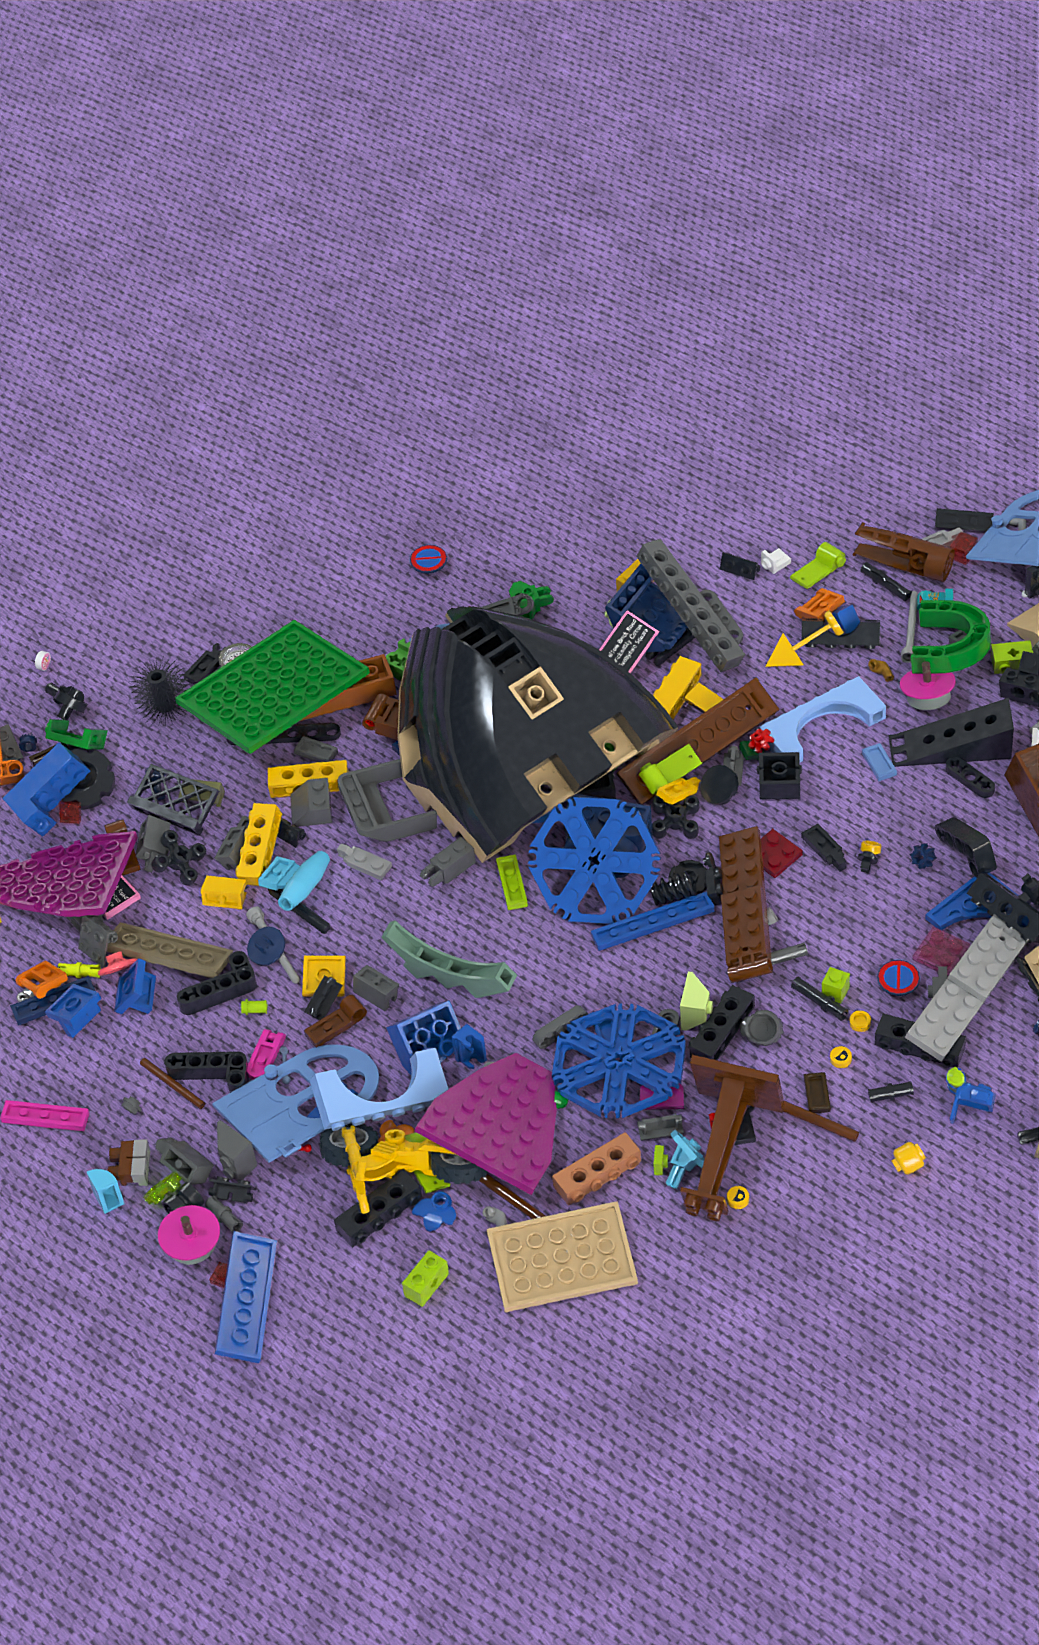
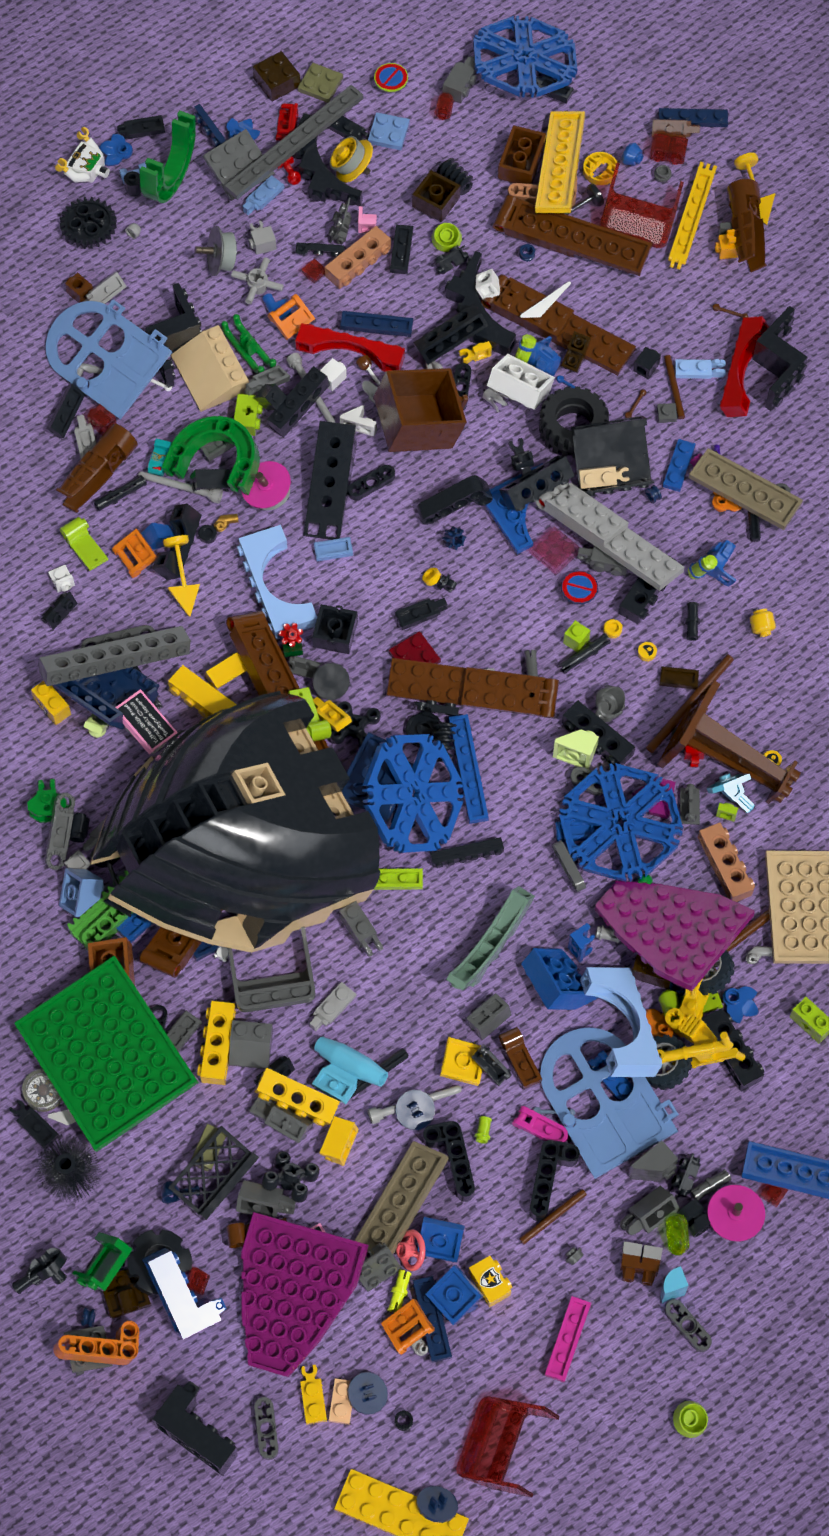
camera: 85 degrees left, 15 degrees up
none -> black hinge [190,469,231,491]
none -> black tile [198,525,217,544]
none -> black piece [430,837,504,868]
none -> yellow brick [468,1256,512,1308]
none -> dark grey beam [665,1299,712,1352]

